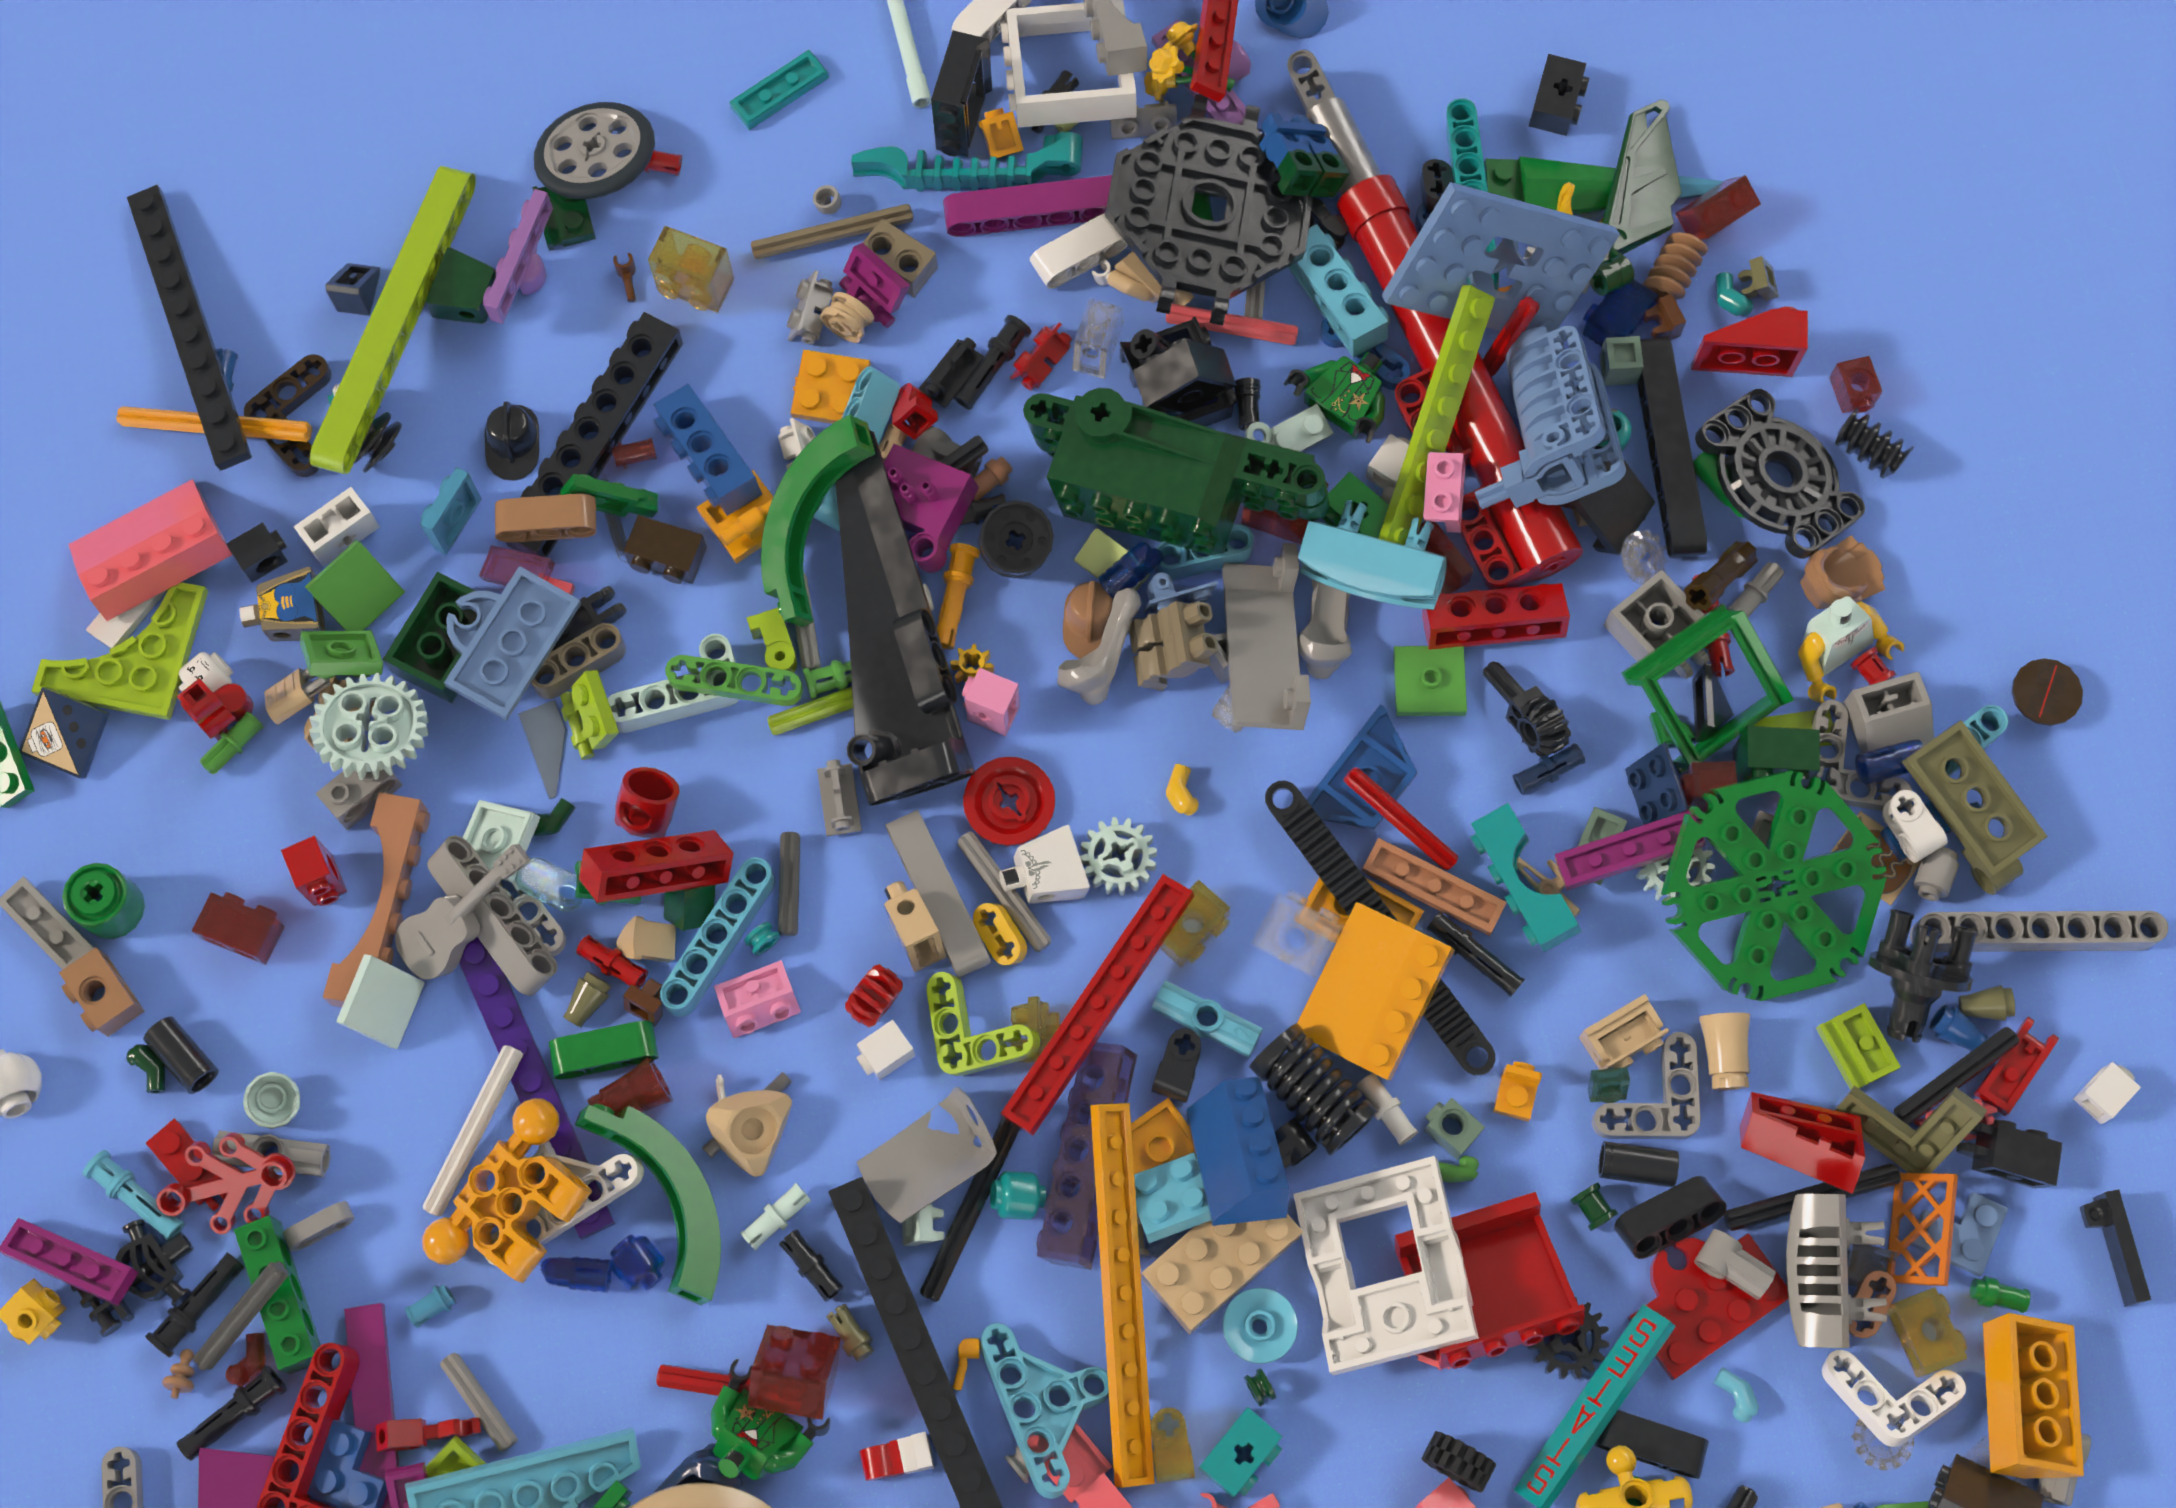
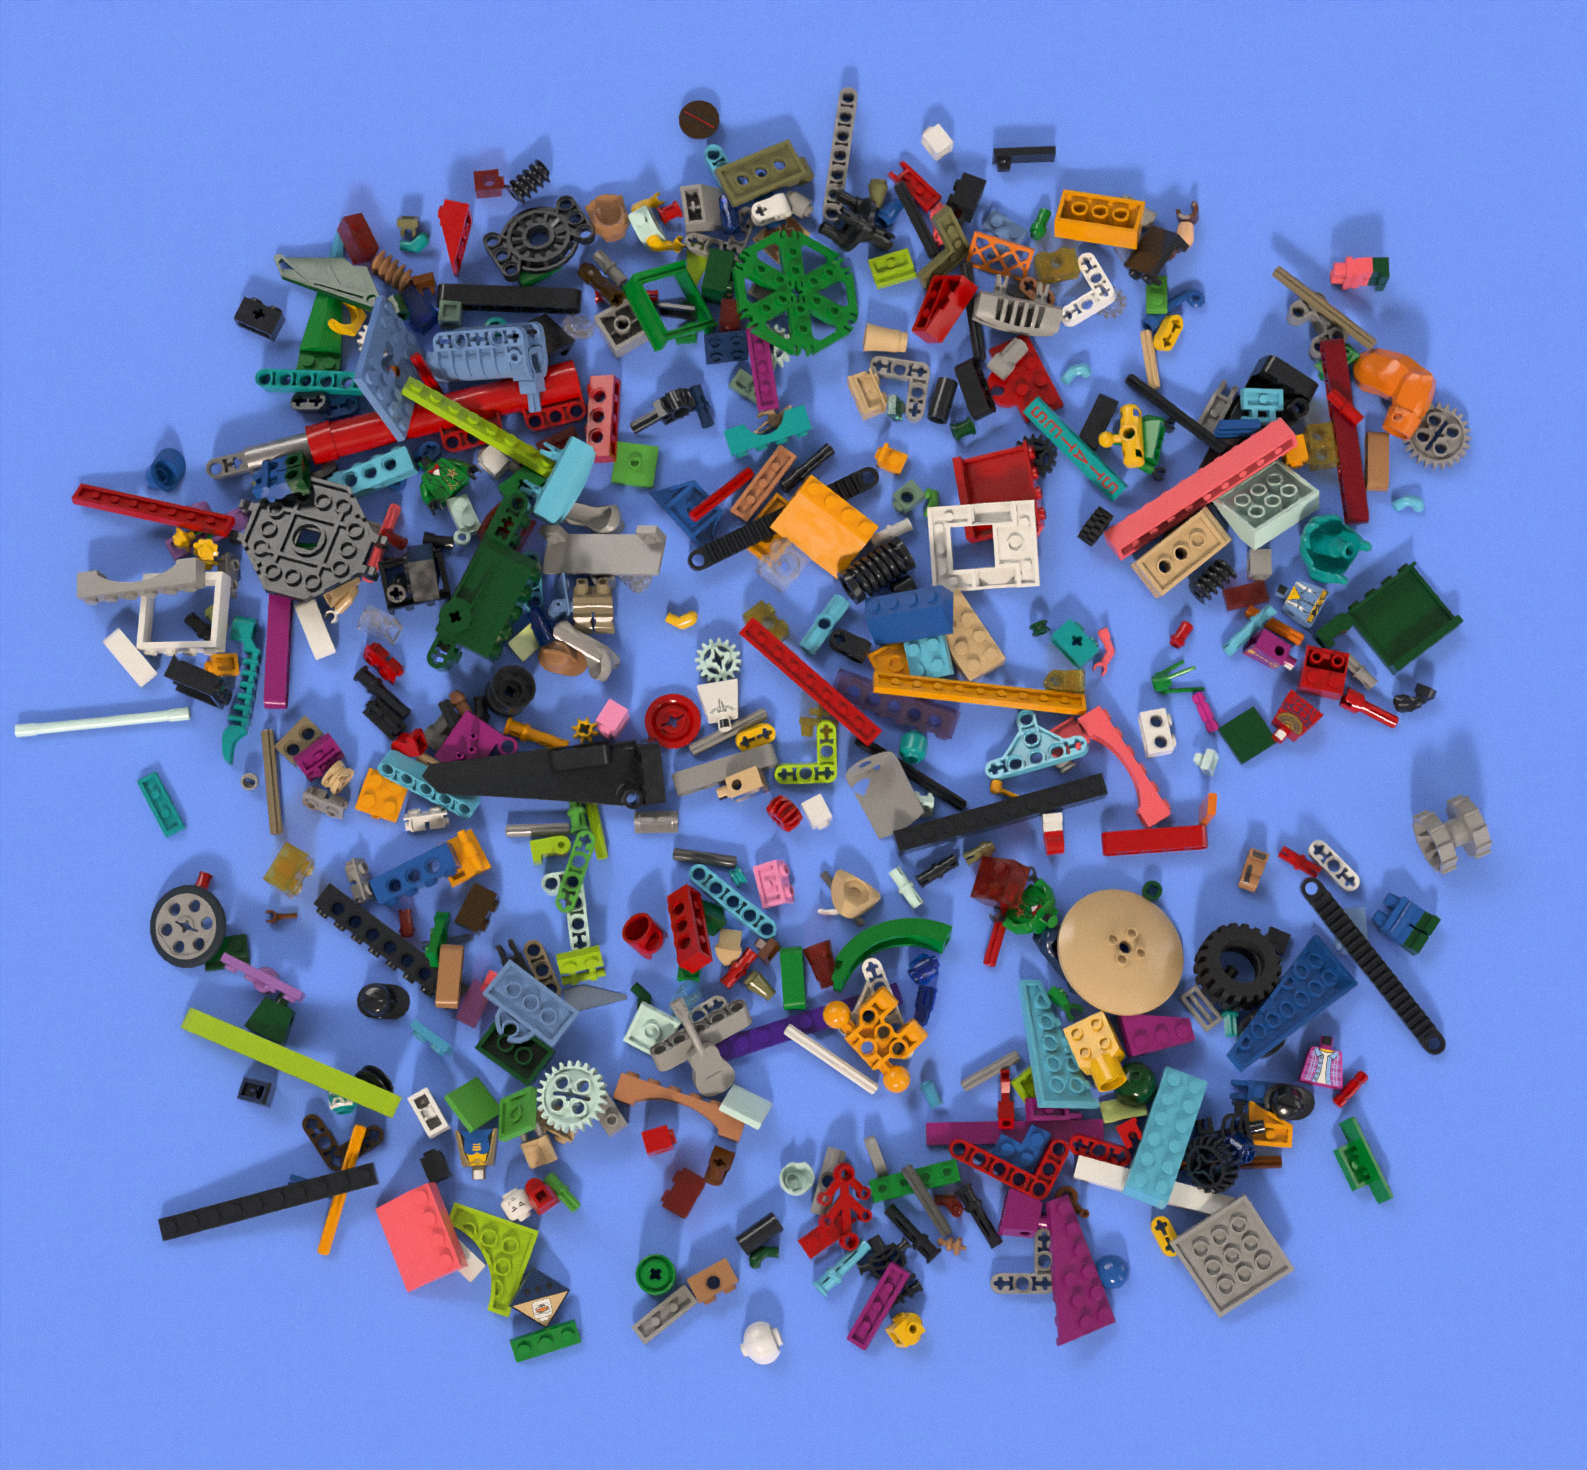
camera: 85 degrees left, 5 degrees up
green arch [761,414,875,627] -> none
medium azure dish [1223,1288,1298,1364] -> none
bright pink bracket [1423,452,1465,533] -> none
none -> light grey hinge [344,858,376,904]
none -> clear red pin [380,528,408,550]
none -> reddish brown piece [704,1145,736,1186]

